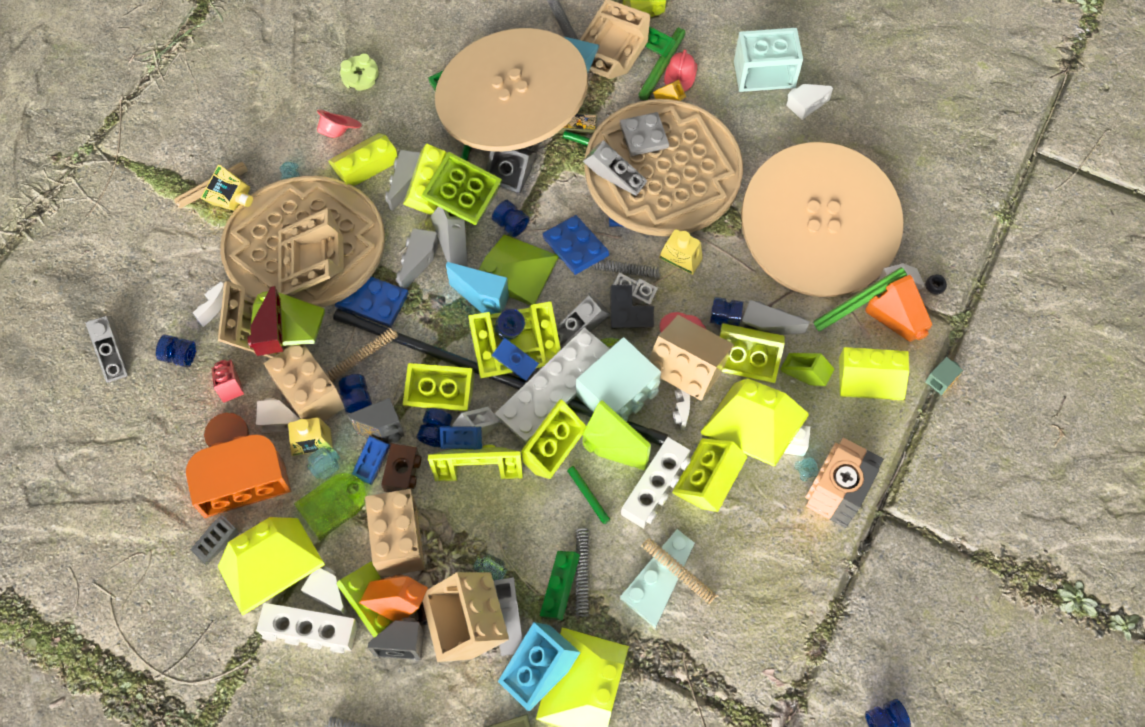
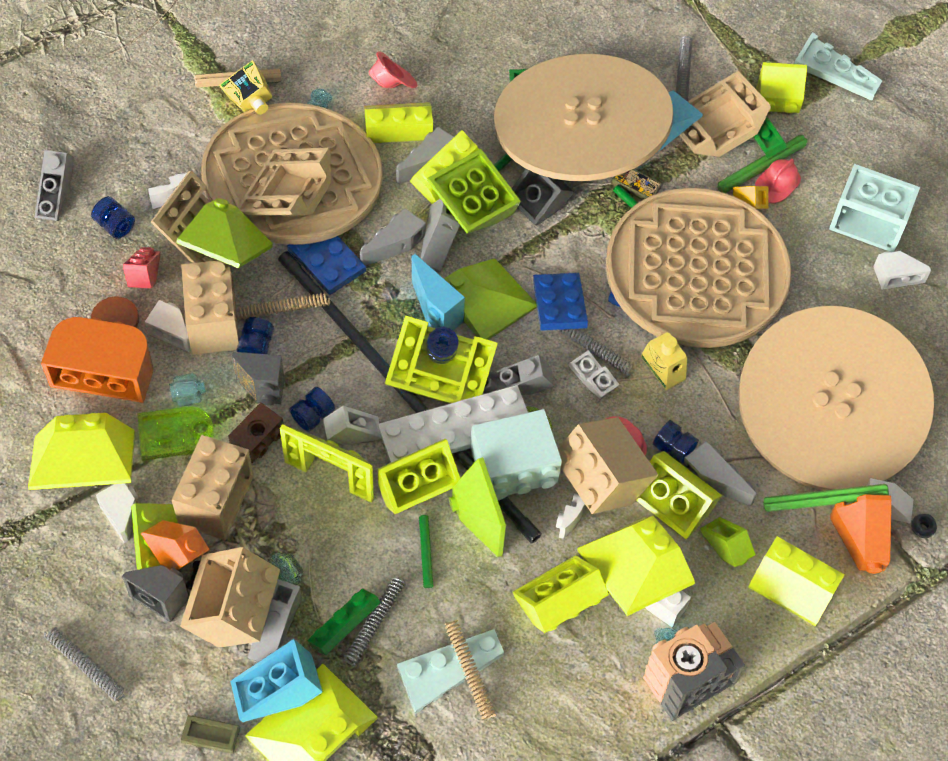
camera: 25 degrees right, 5 degrees down
dark grey slope [190,514,240,565] -> none
dark red slope [247,286,283,356] -> none
white brick [256,603,358,653] -> none
light yellow torso [288,418,333,456] -> none
yellowish green plate [340,54,379,91] -> none
blue plate [351,435,391,485] -> none
neon yellow slope [403,363,475,411] -> none
blue plate [440,426,482,449] -> none
blue plate [491,338,539,381] -> none
clear blue wheel [492,199,530,237] -> none
light grey slope [583,140,647,196] -> none
black brick [610,285,654,328] -> none
light grey plate [620,112,669,157] -> none
white brick [621,437,691,529] -> none
sand green brick [925,357,964,395] -> none

